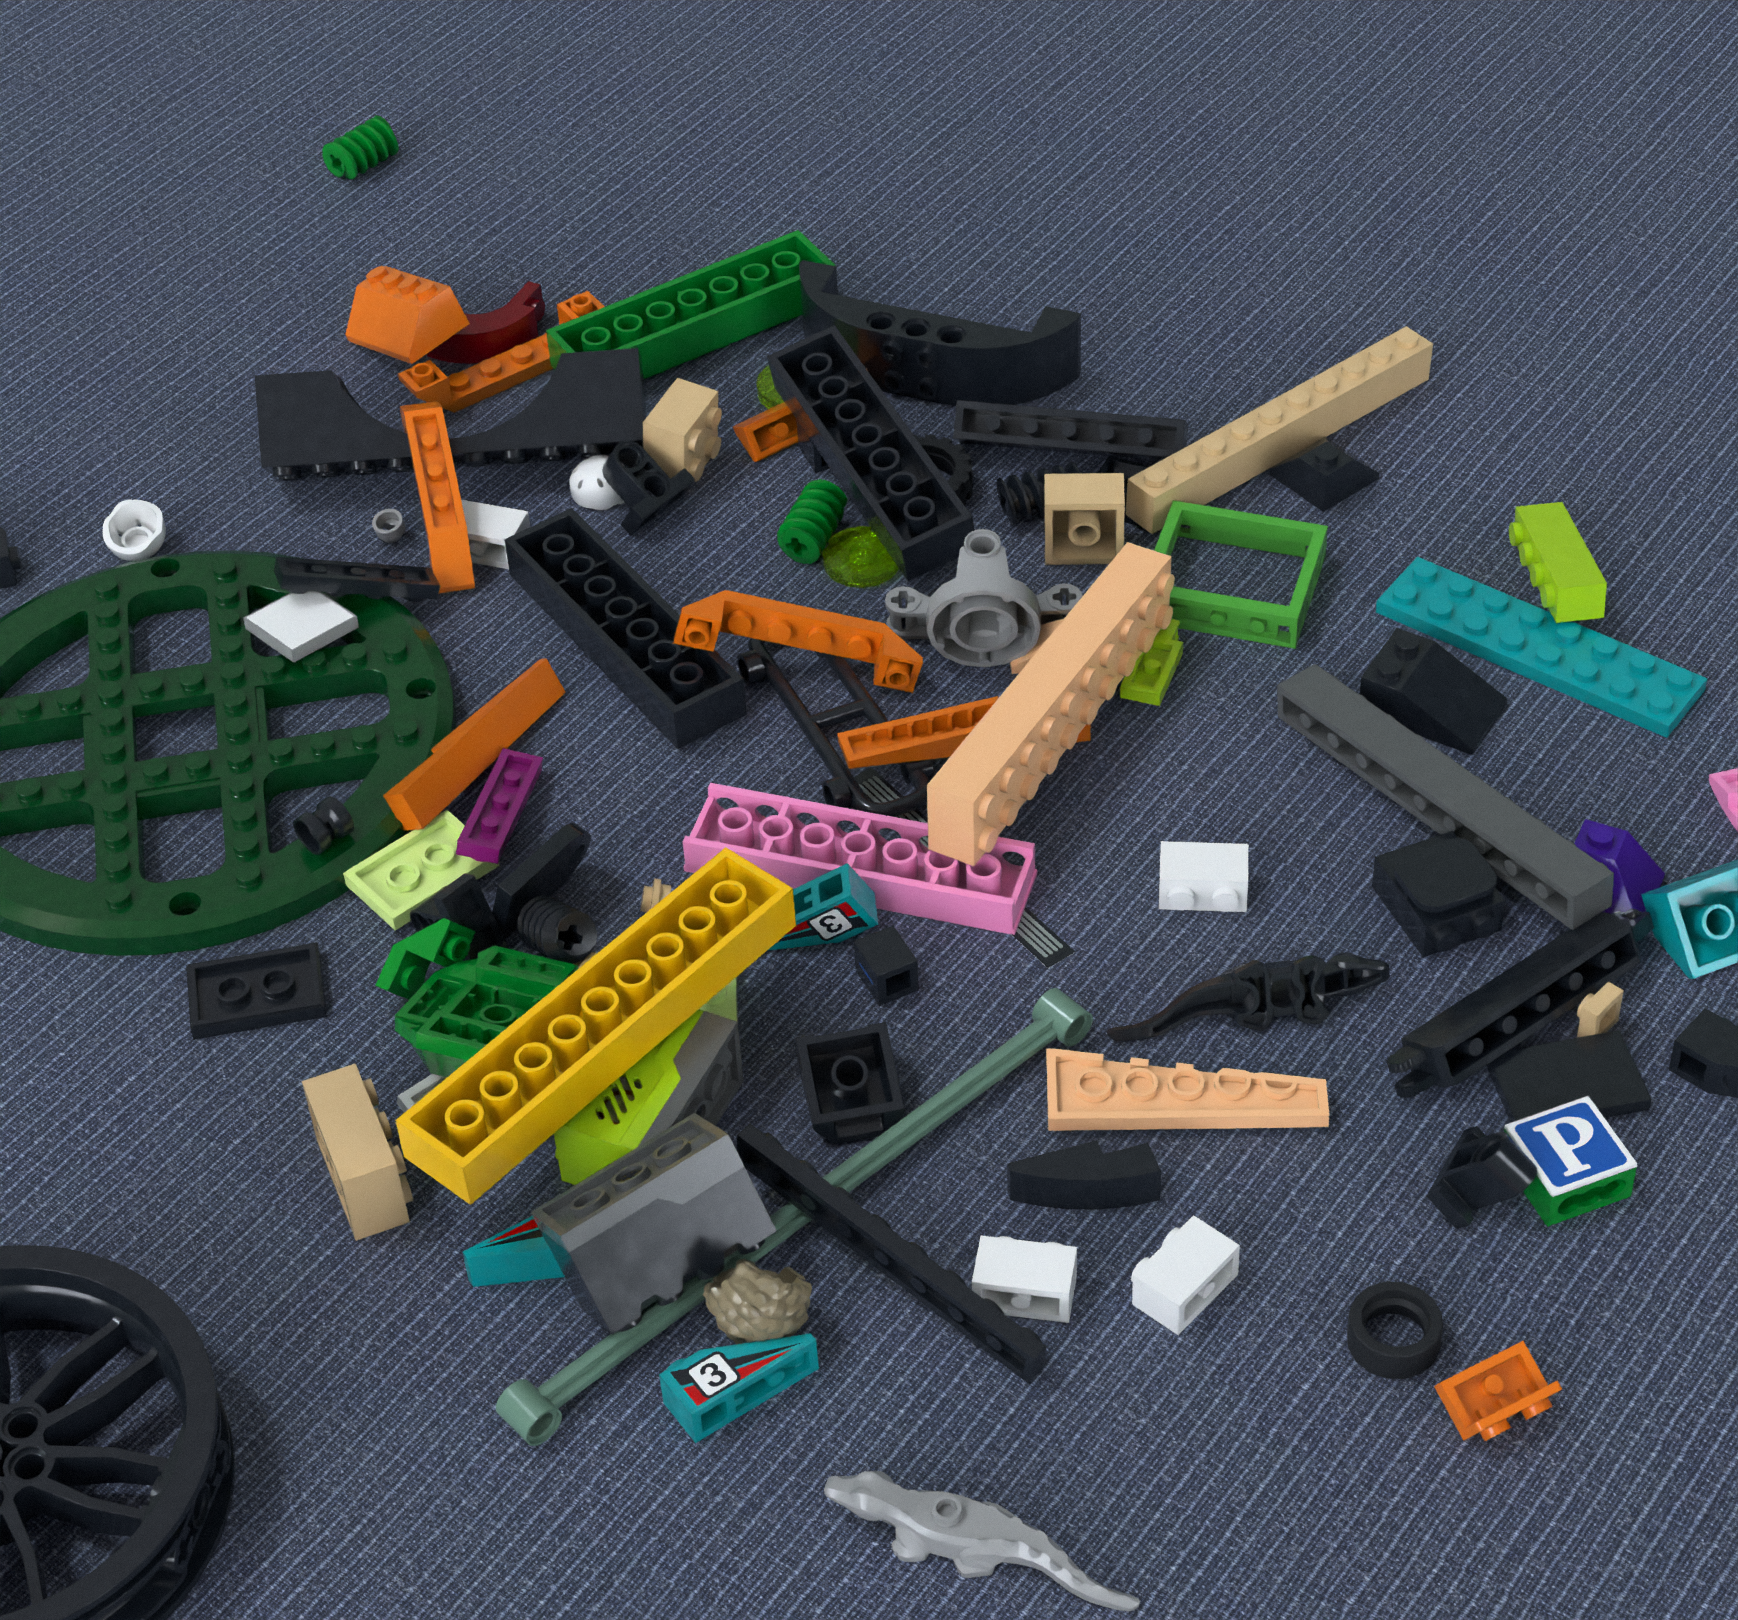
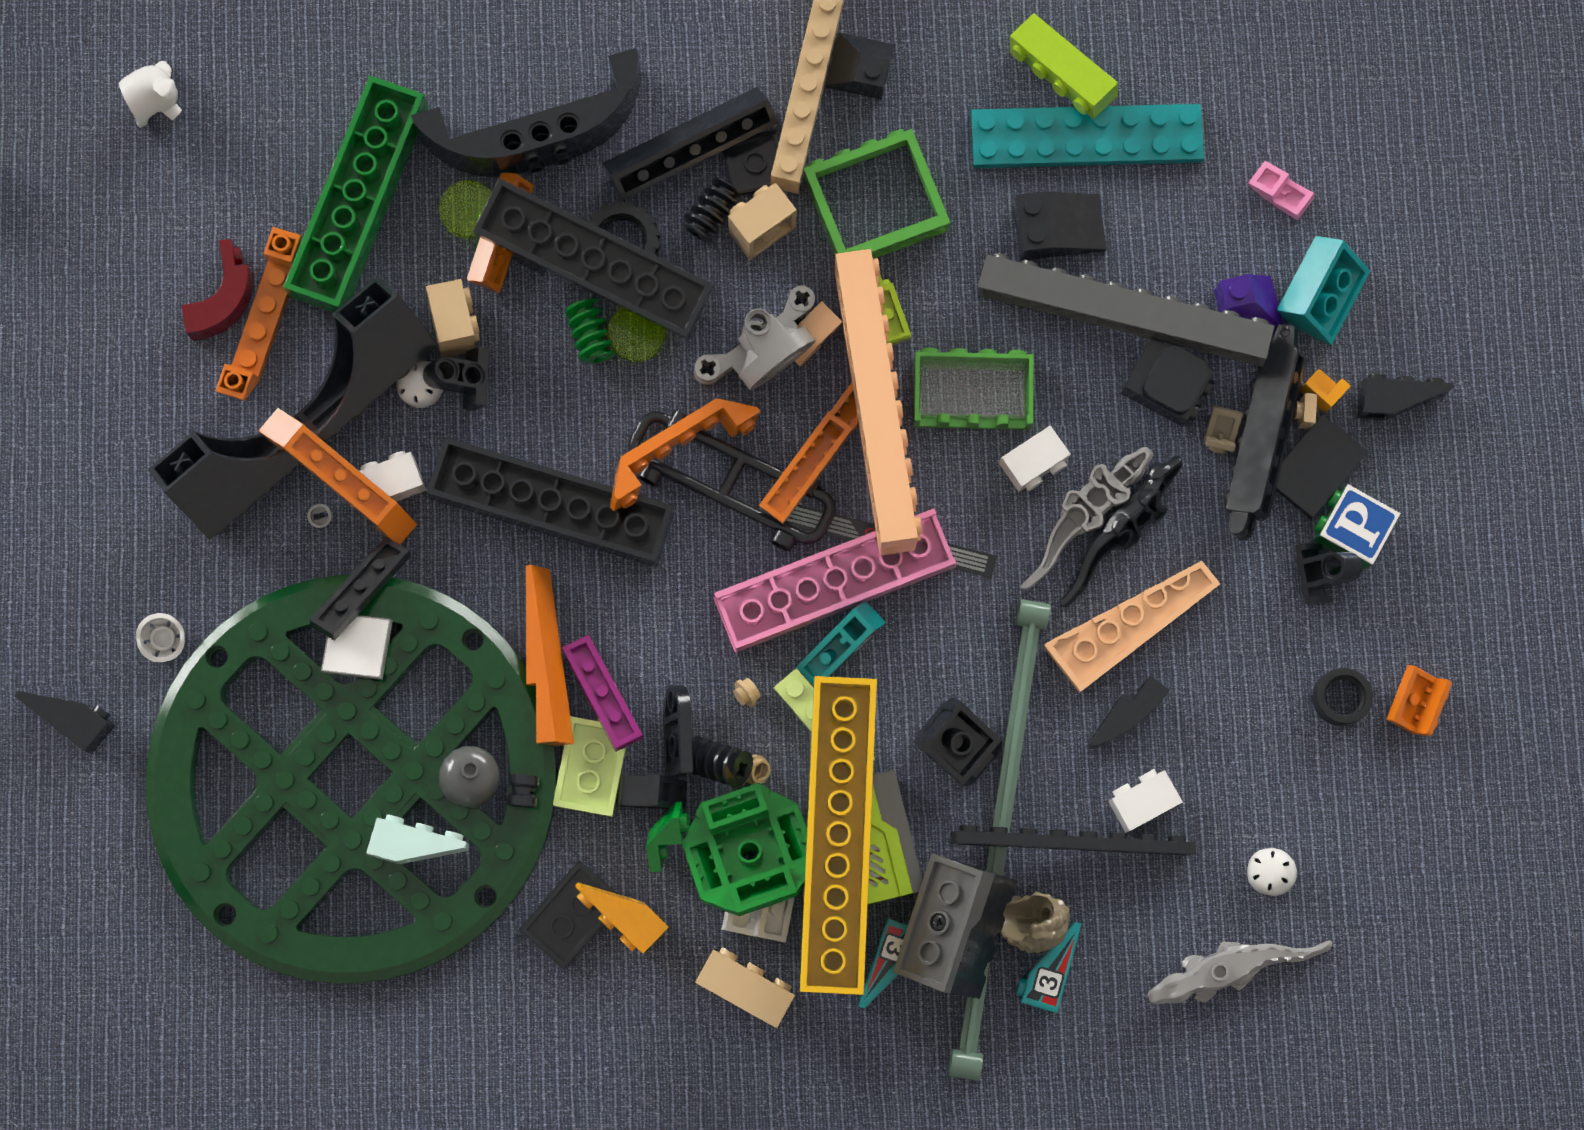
camera: 45 degrees left, 35 degrees up
orange slope [345,266,470,364] -> none
black brick [854,926,919,1006] -> none
white brick [1131,1215,1240,1335] -> none
none -> white piece [119,61,182,128]
none -> light aqua slope [366,815,469,864]
none -> dark grey cylinder [439,746,500,808]
none -> light orange slope [575,883,669,954]
none -> clear window [913,348,1034,430]
none -> light grey animal [1021,447,1153,590]
none -> dark tan bracket [1204,405,1243,454]
none -> white helmet [1247,848,1297,896]
none -> light orange panel [1299,369,1351,413]

